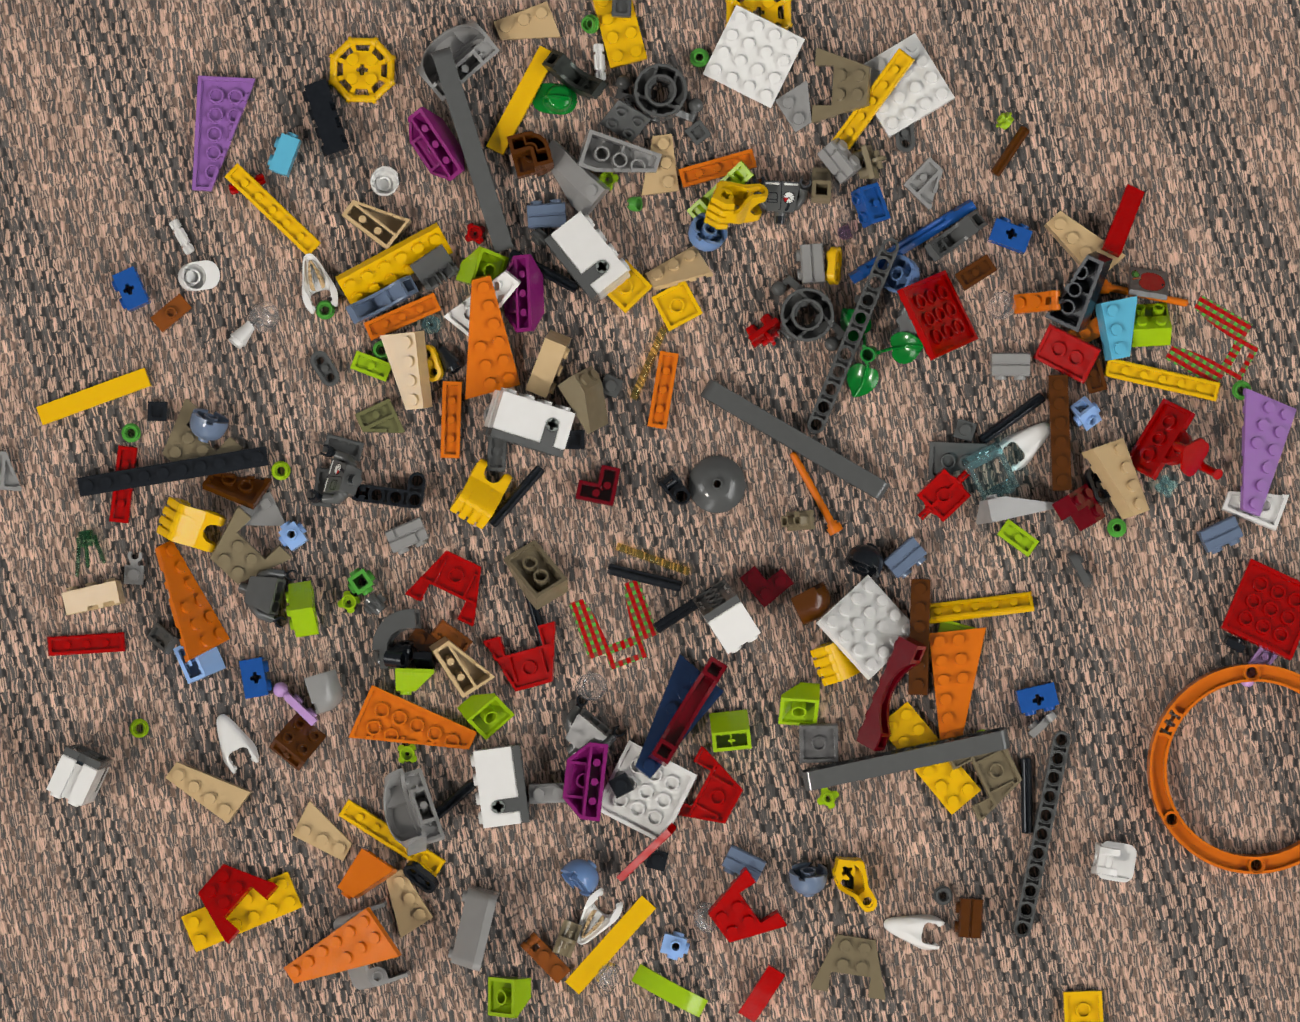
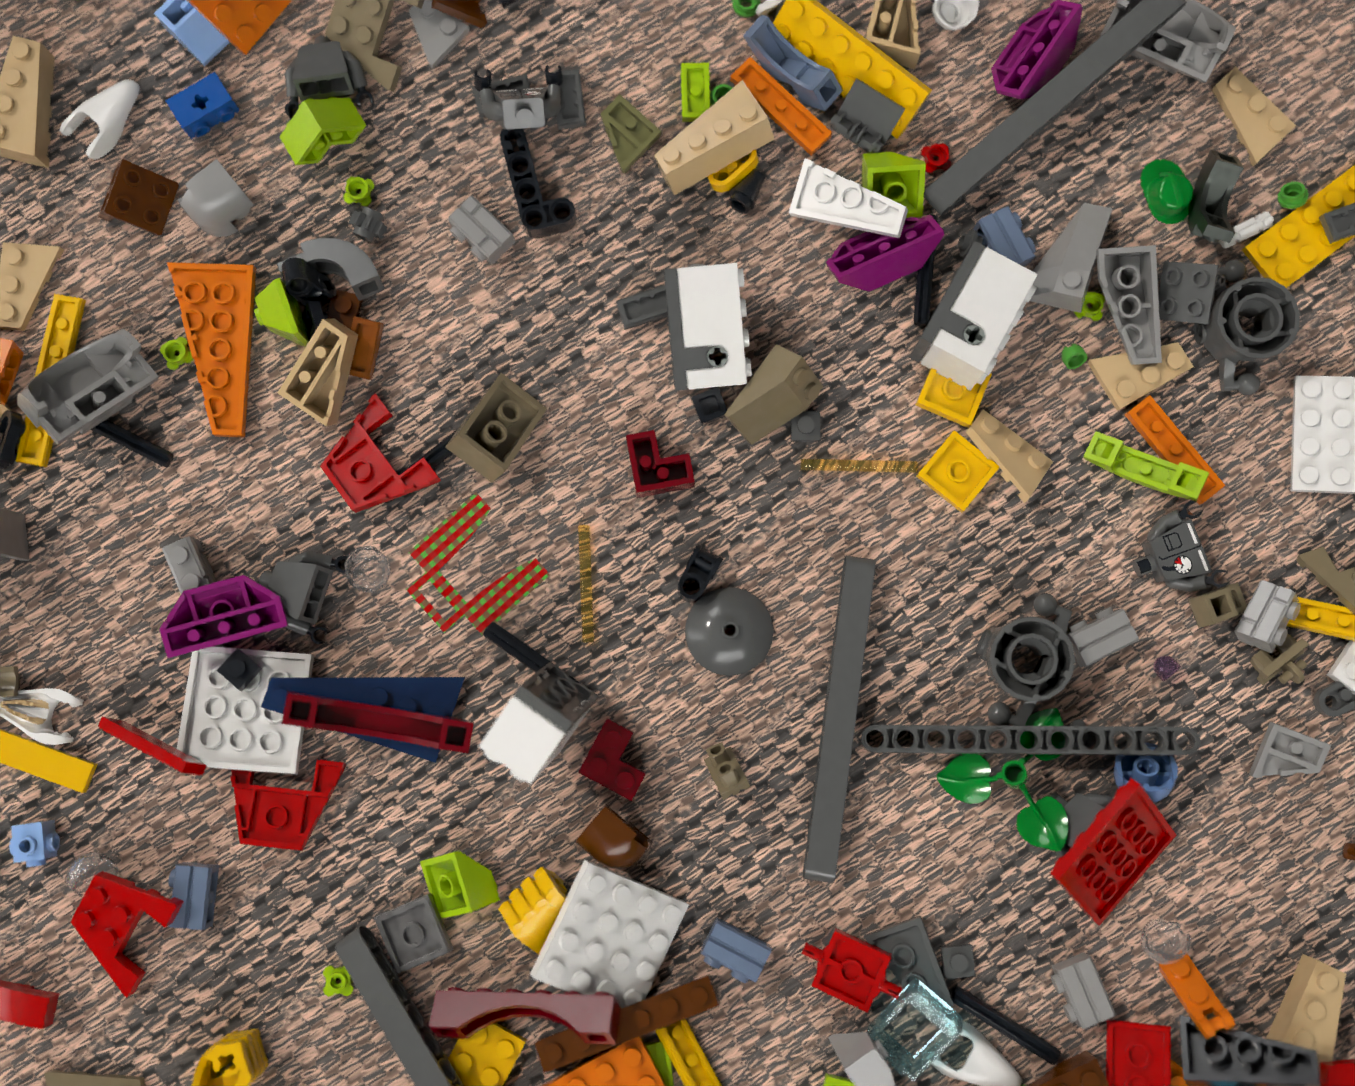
camera: 65 degrees right, 5 degrees down
lime plate [271,461,291,480] -> none
lavender plate [273,682,318,726] -> none
light blue brick [278,521,309,551] -> none
dark grey plate [310,351,340,387] -> none
bright green brick [347,568,376,596] -> none
red wing [406,550,482,627] -> none
clear light blue plate [422,315,441,334] -> none
orange plate [440,381,462,459] -> none
yellow piece [450,458,512,529] -> none
lime slope [457,693,515,740] -> none
orange wing [465,274,521,400] -> none
white piece [470,744,531,828] -> none
yellow tile [486,46,551,156] -> none
black axle [489,465,544,527] -> none
reddish brown brick [507,131,554,179] -> none
tan wedge [525,330,572,398] -> none
medium blue cylinder [561,859,599,897] -> none
black axle [607,563,682,592] -> none
black plate [645,850,669,872] -> none
orange plate [647,351,679,430] -> none
dark grey plate [685,119,711,146] -> none
medium blue cylinder [688,213,728,252] -> none
bright green plate [690,48,709,68] -> none
yellow piece [704,180,768,229] -> none
lime slope [709,709,752,752] -> none
red hips [746,313,780,348] -> none
light grey wing [775,81,812,133] -> none
sand blue cylinder [789,862,828,897] -> none
orange piece [790,452,843,536] -> none
yellow plate [825,246,842,285] -> none
black cylinder [844,543,884,578] -> none
blue piece [848,199,976,284] -> none
blue bracket [851,182,891,228] -> none
dark grey arch [924,209,988,262] -> none
reddish brown plate [954,254,997,291] -> none
blue brick [987,217,1033,254] -> none

